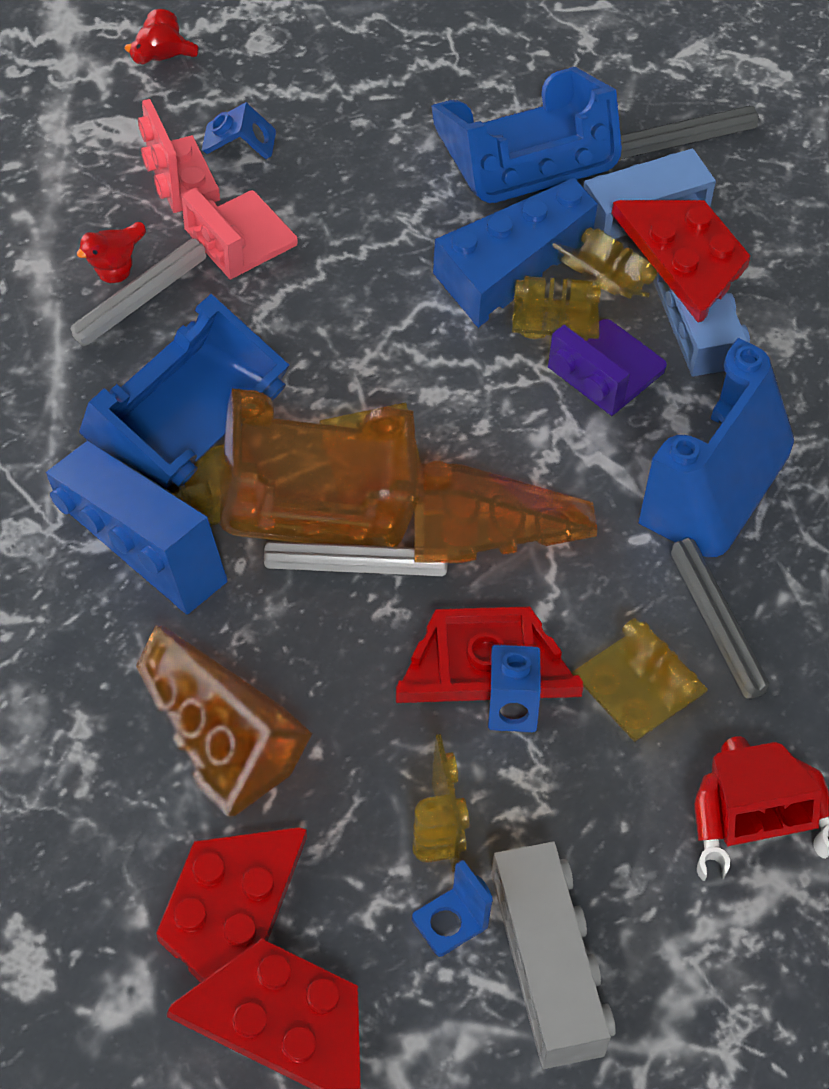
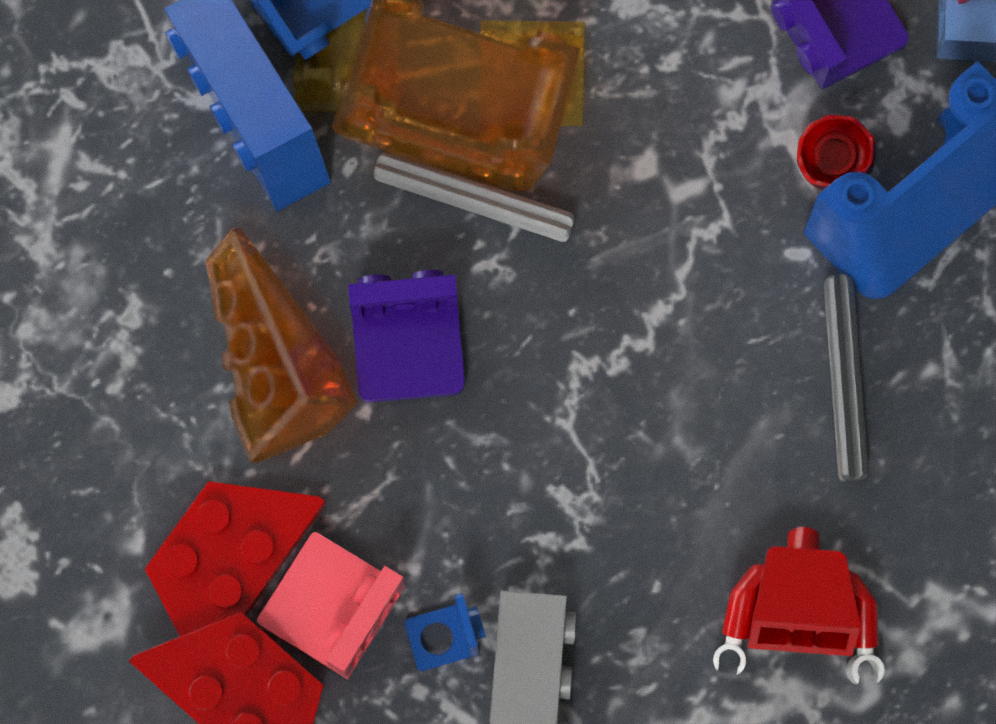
camera: 20 degrees right, 20 degrees up
red wing [396,606,584,703] -> none
clear orange wedge [412,461,597,563] -> none
clear yellow hinge [412,734,469,872] -> none
blue bracket [488,645,541,732] -> none
clear yellow hinge [572,618,708,742] -> none
none -> coral bracket [257,532,406,680]
none -> dark purple bracket [348,269,465,403]
none -> red hair [797,115,877,191]

